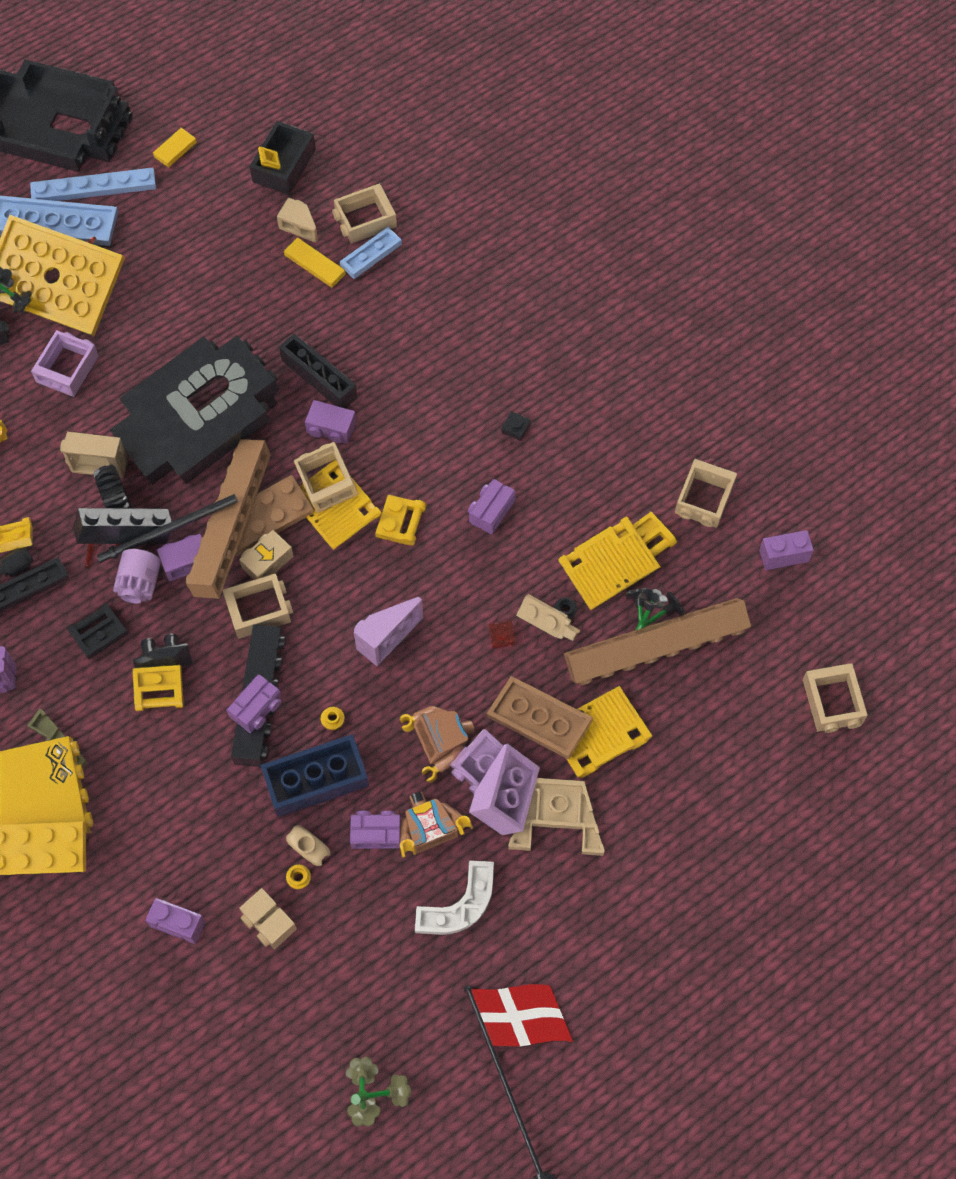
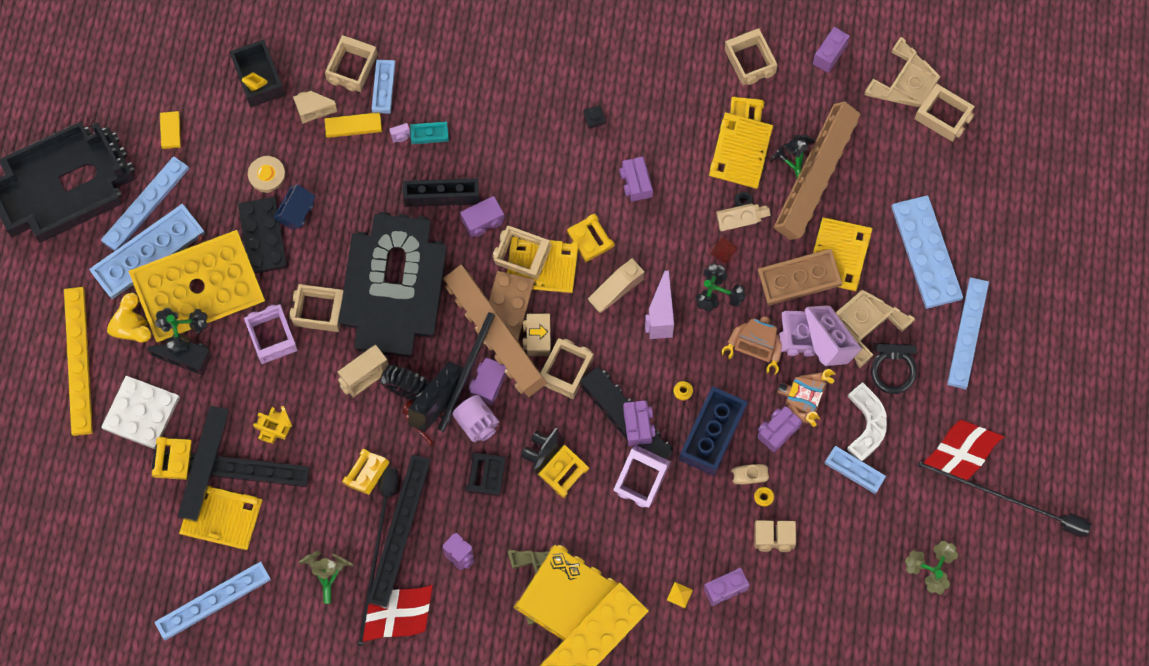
camera: 45 degrees left, 5 degrees up
none -> black plate [238,197,287,274]
none -> tan tile [248,156,286,193]
none -> dark blue brick [274,184,316,230]
none -> tan window [290,284,343,332]
none -> lavender plate [390,123,411,143]
none -> teal plate [410,122,449,144]
none -> tan slope [588,258,644,313]
none -> lavender window [613,445,671,508]
none -> yellow slope [667,582,693,608]
none -> black plant [696,263,746,312]
none -> light blue plate [825,446,886,494]
none -> tan wing [864,37,940,108]
none -> black tile [871,343,917,394]
none -> light blue plate [891,195,963,309]
none -> light blue plate [947,277,989,389]

